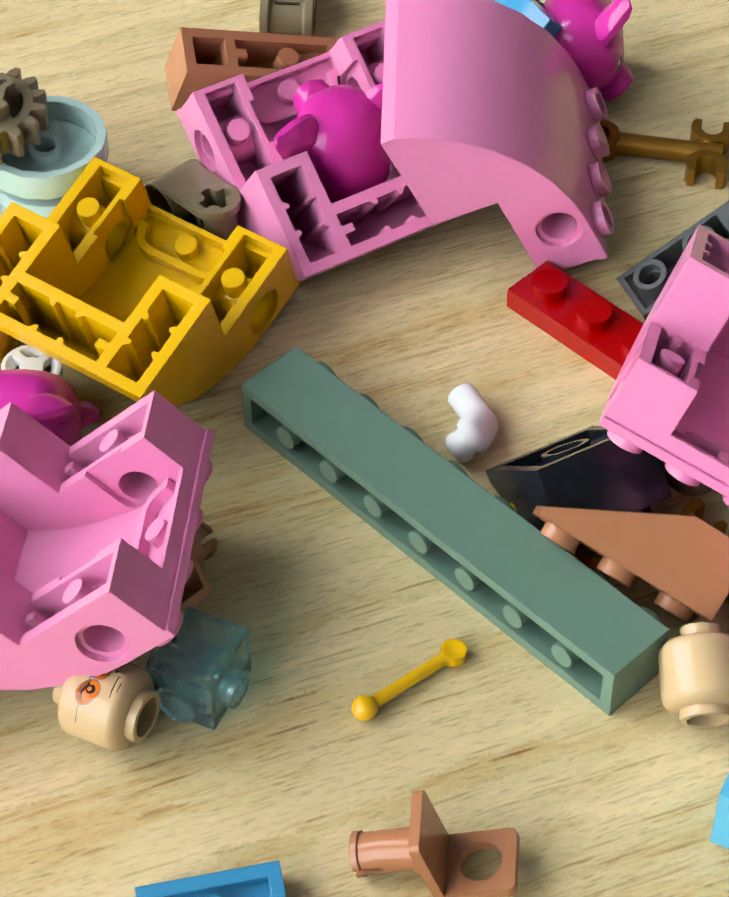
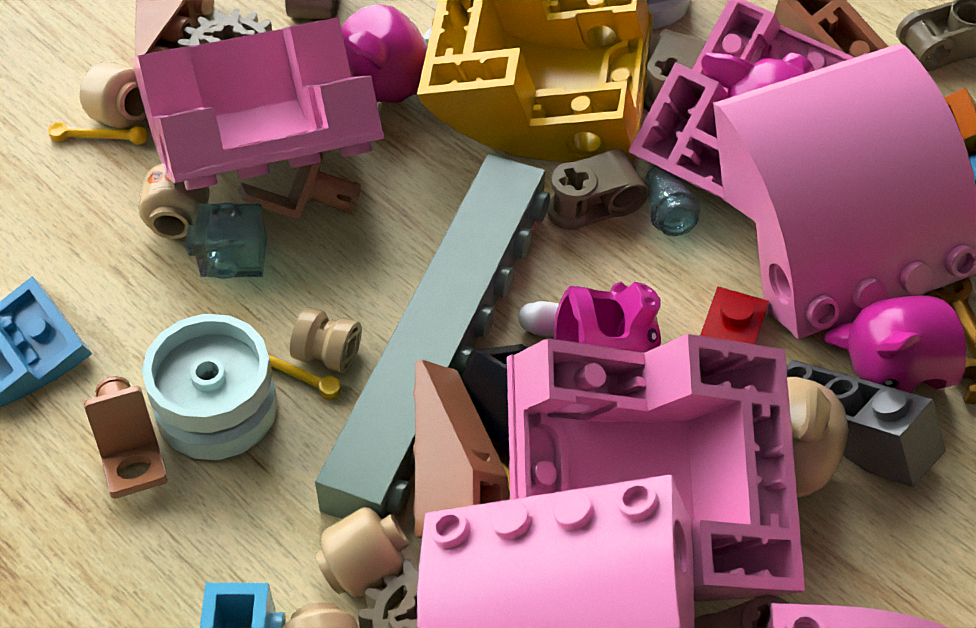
camera: 65 degrees right, 5 degrees up
none -> light aqua wheel [142,314,278,460]
none -> tan wheel [289,307,362,374]
none -> dark tan piece [547,149,649,230]
none -> dark pink piece [554,281,661,353]
none -> clear light blue cone [645,166,700,236]
none -> dark pink piece [824,295,966,393]

